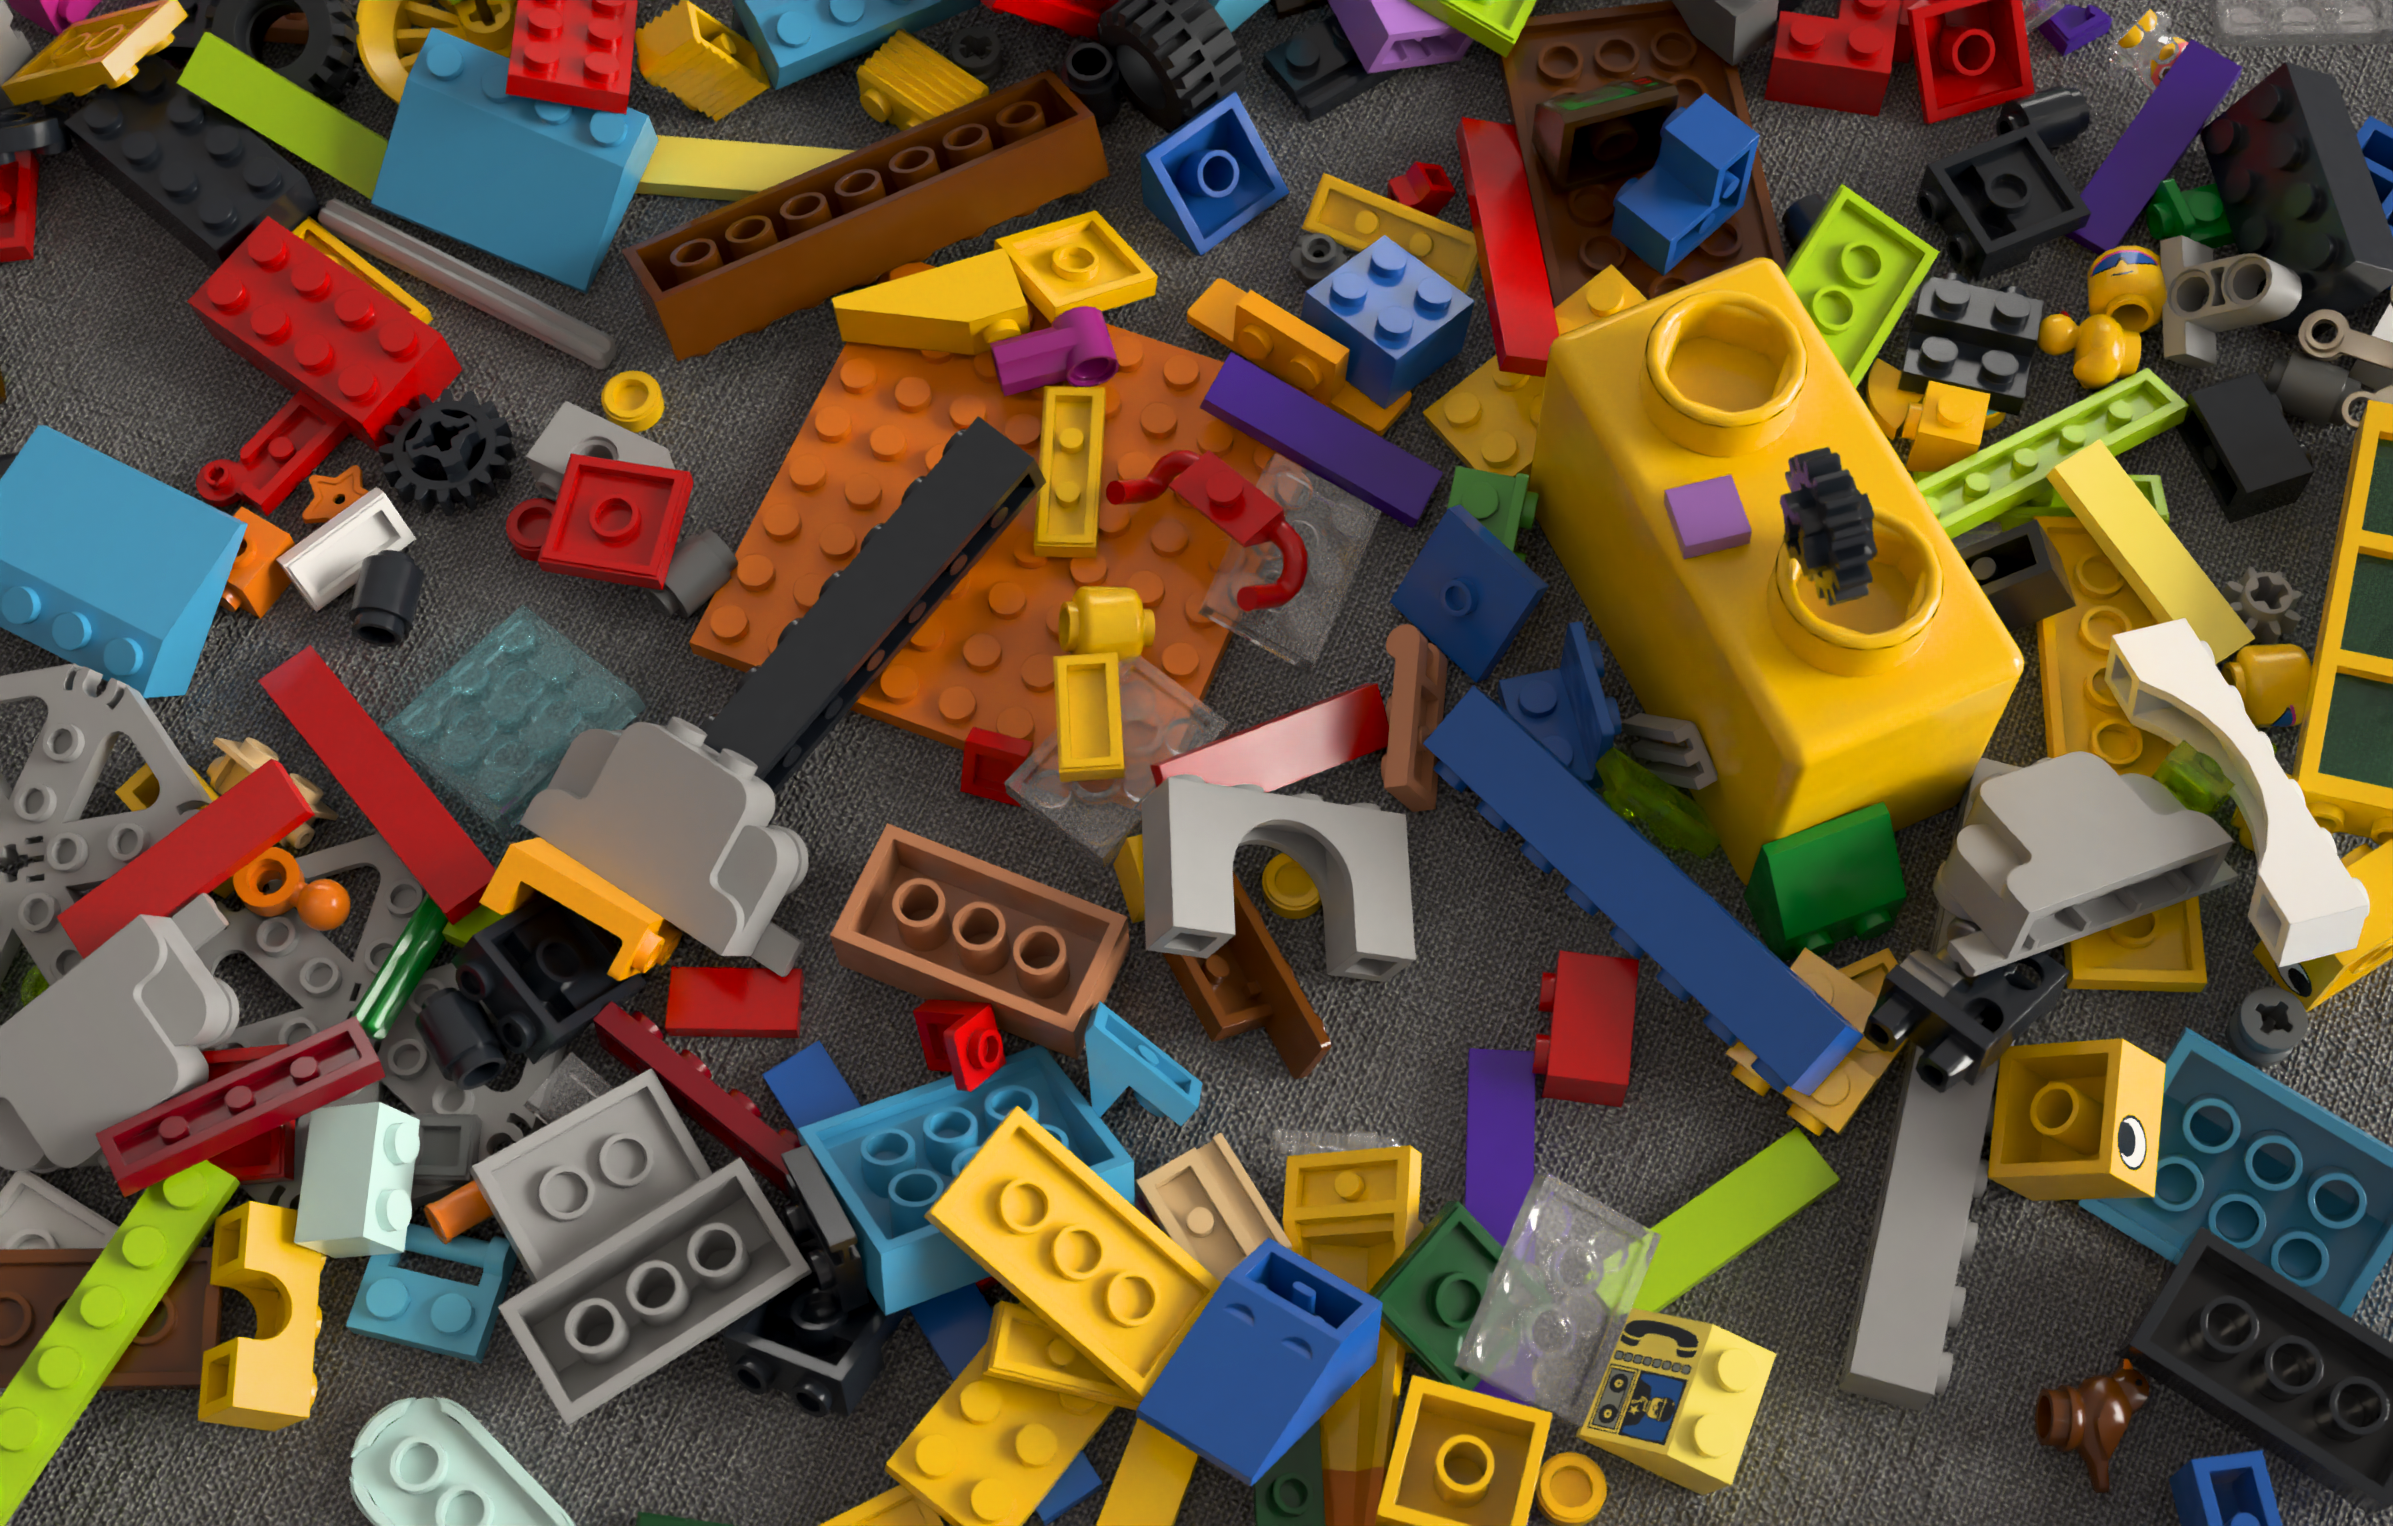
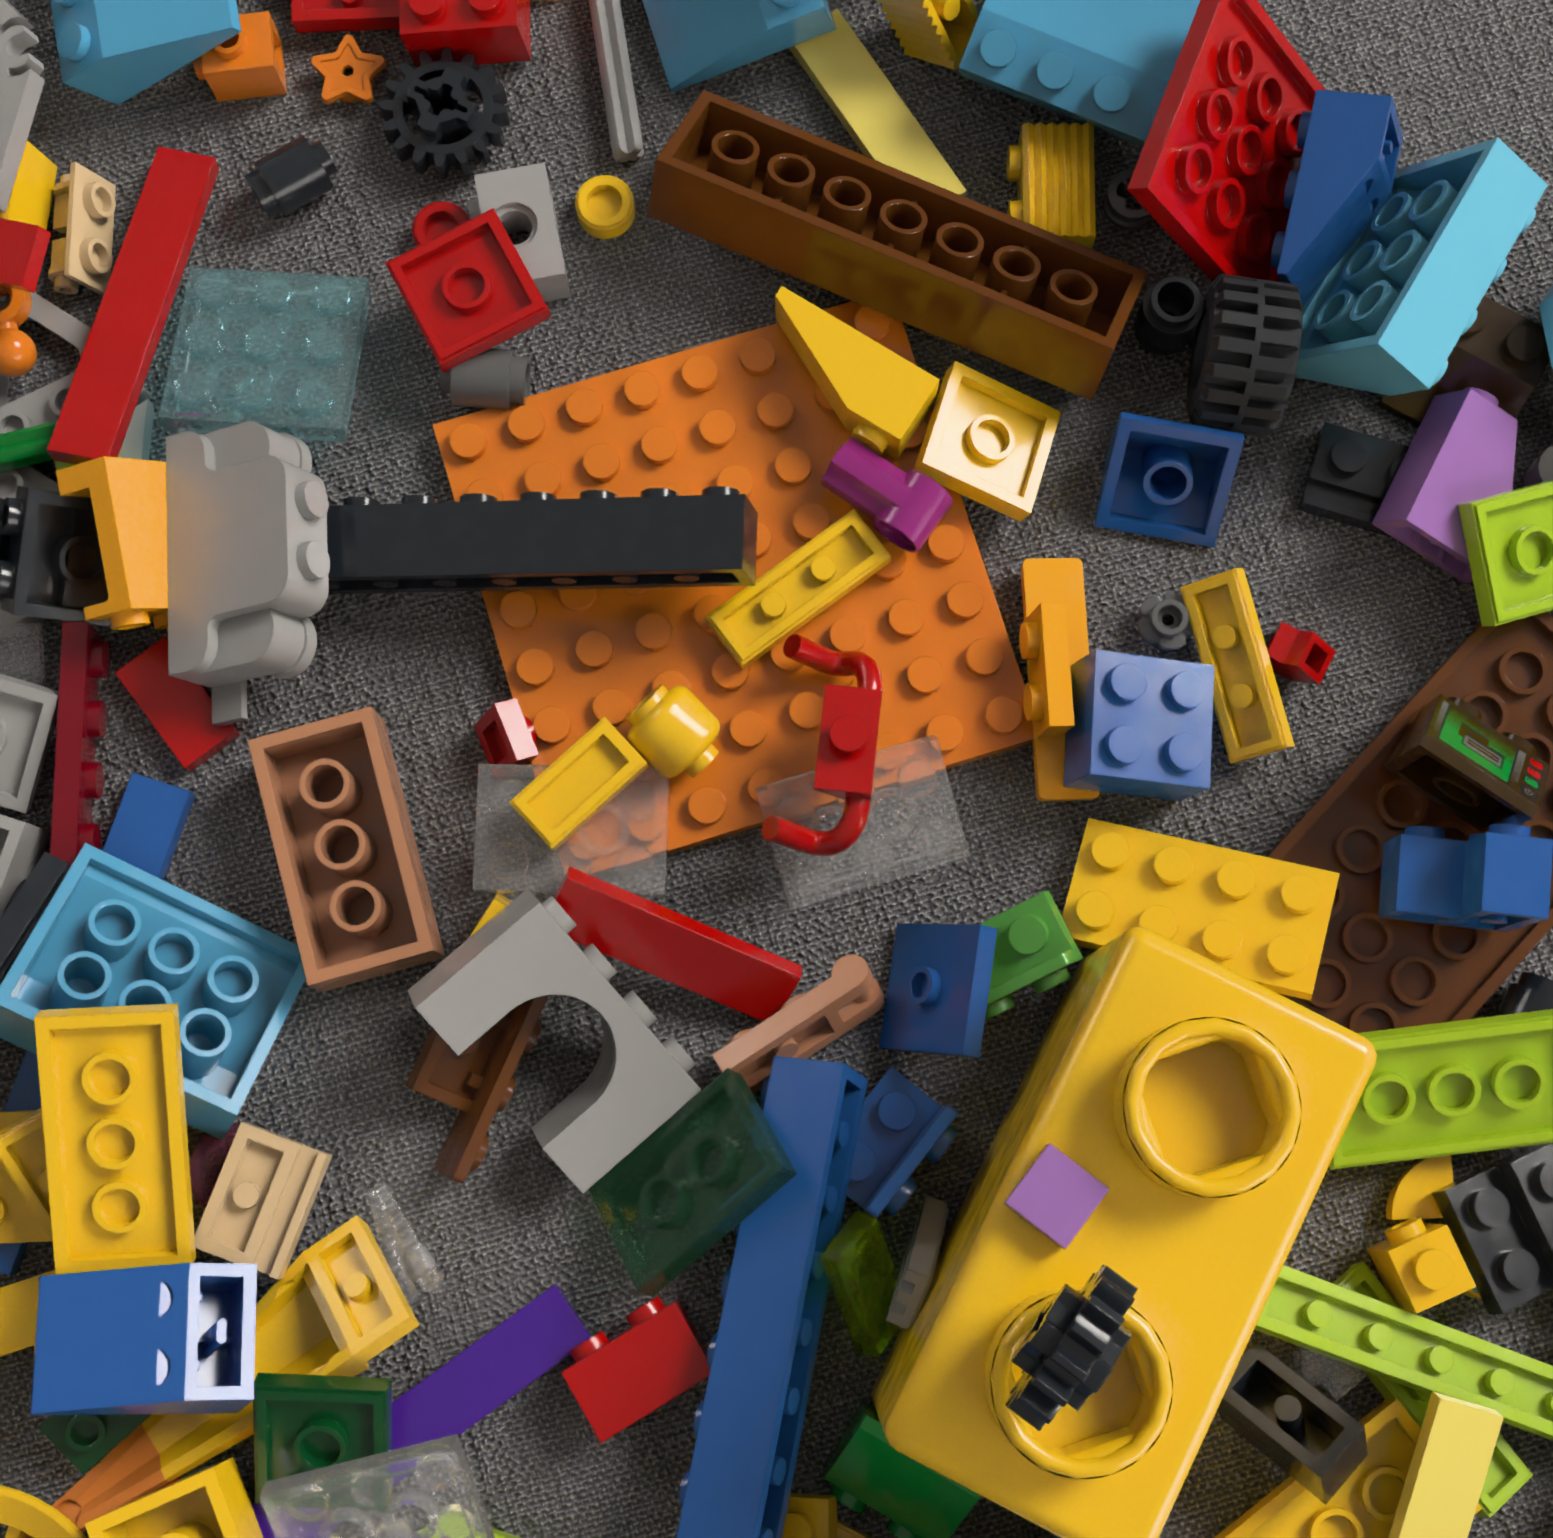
camera: 50 degrees right, 15 degrees up
white tile [276,486,416,612] -> none
red bracket [913,999,1006,1092] -> none
dark azure slope [1085,1001,1203,1127] -> none
dark purple tile [1199,352,1443,528] -> none
yellow tile [1262,853,1322,919] -> none
red tile [1455,117,1559,377] -> none
none -> clear green plate [589,1068,797,1297]

